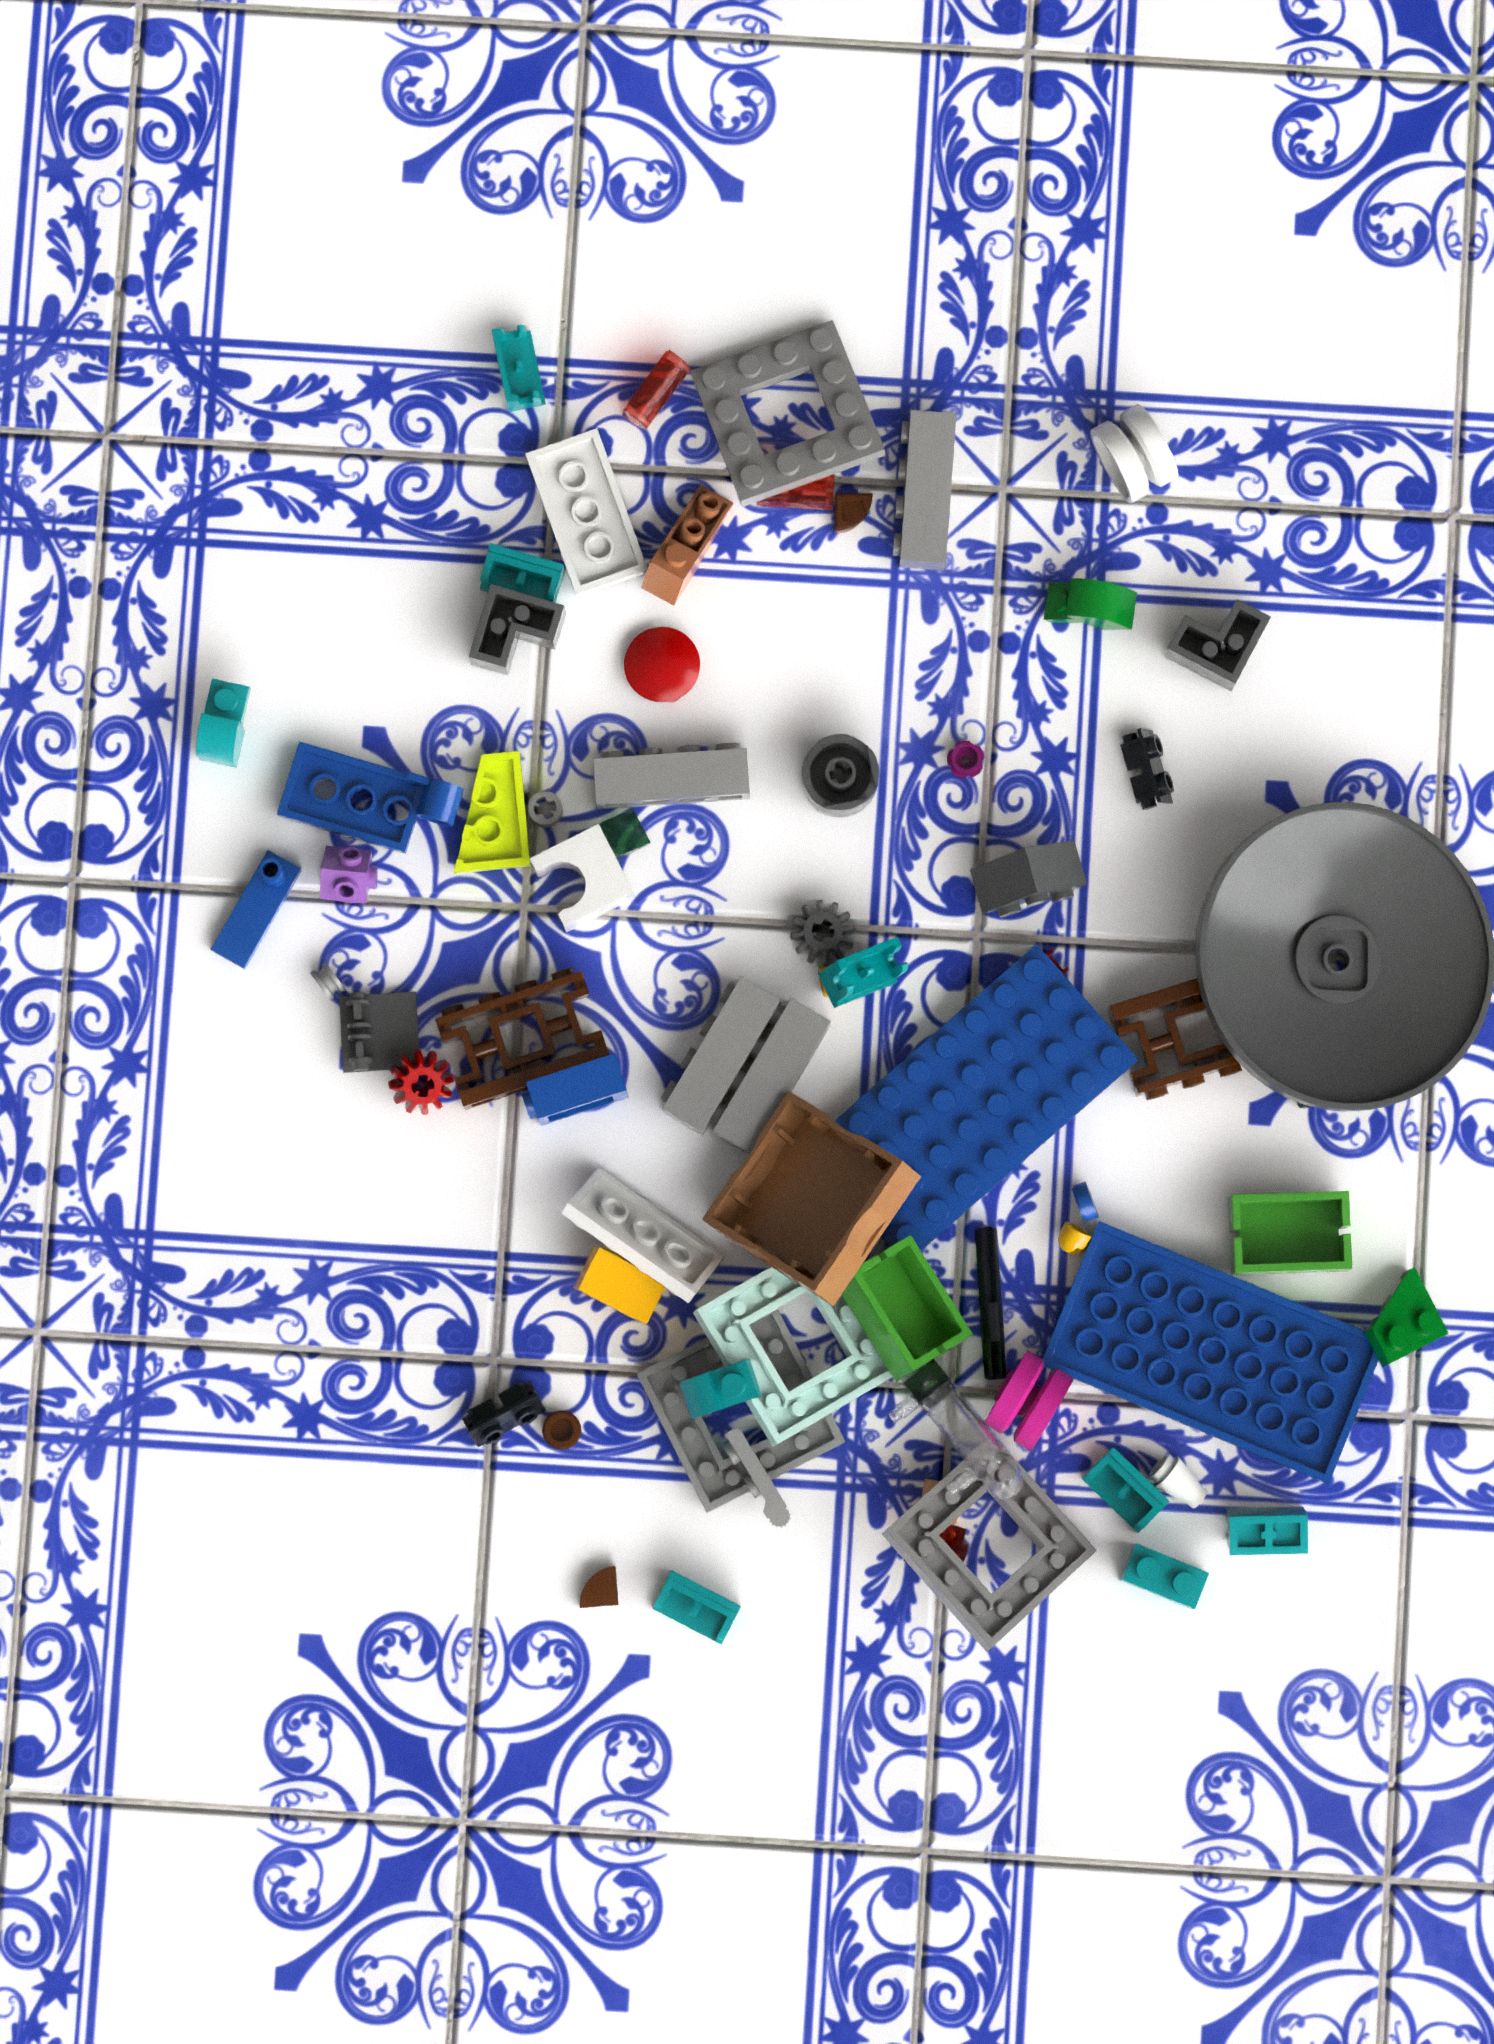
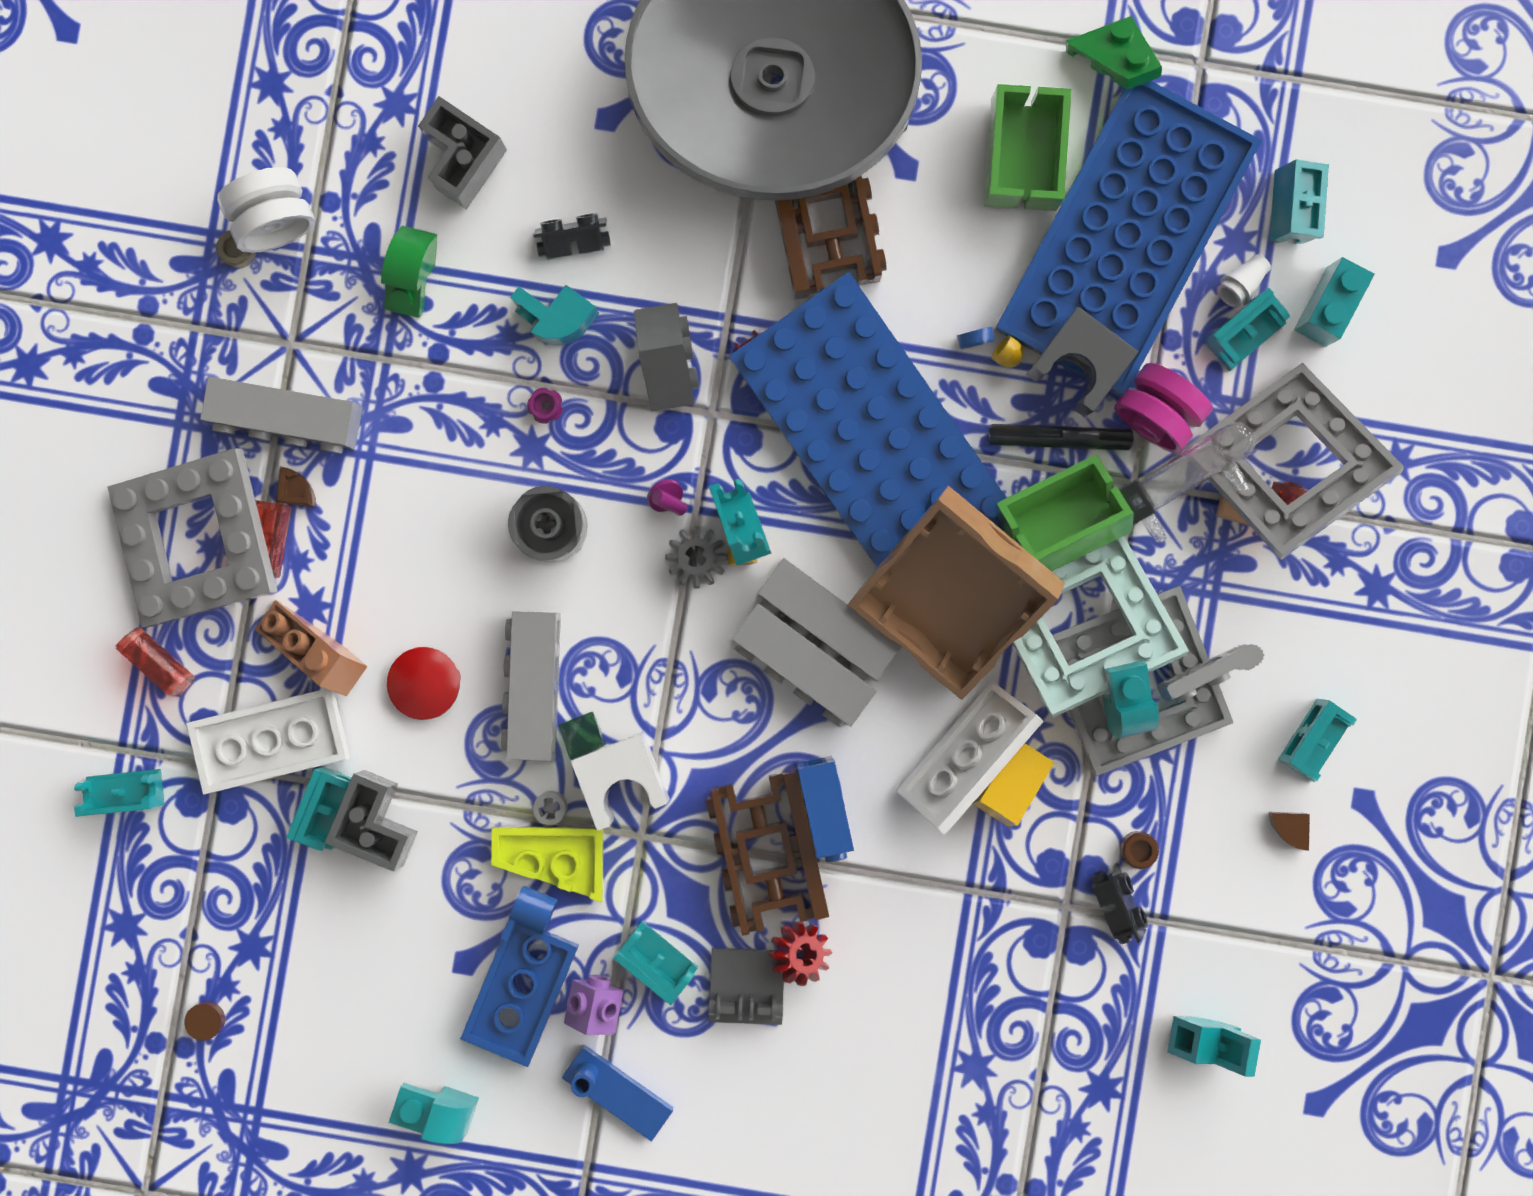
camera: 85 degrees left, 5 degrees up
light grey bush [310,962,346,1001] -> none
none -> reddish brown tile [184,1001,225,1041]
none -> dark tan tile [216,230,256,268]
none -> teal brick [510,285,599,345]
none -> teal hinge [613,921,698,1006]
none -> magenta plate [647,479,687,516]
none -> dark grey piece [1026,307,1139,418]
none -> teal brick [1167,1016,1261,1077]

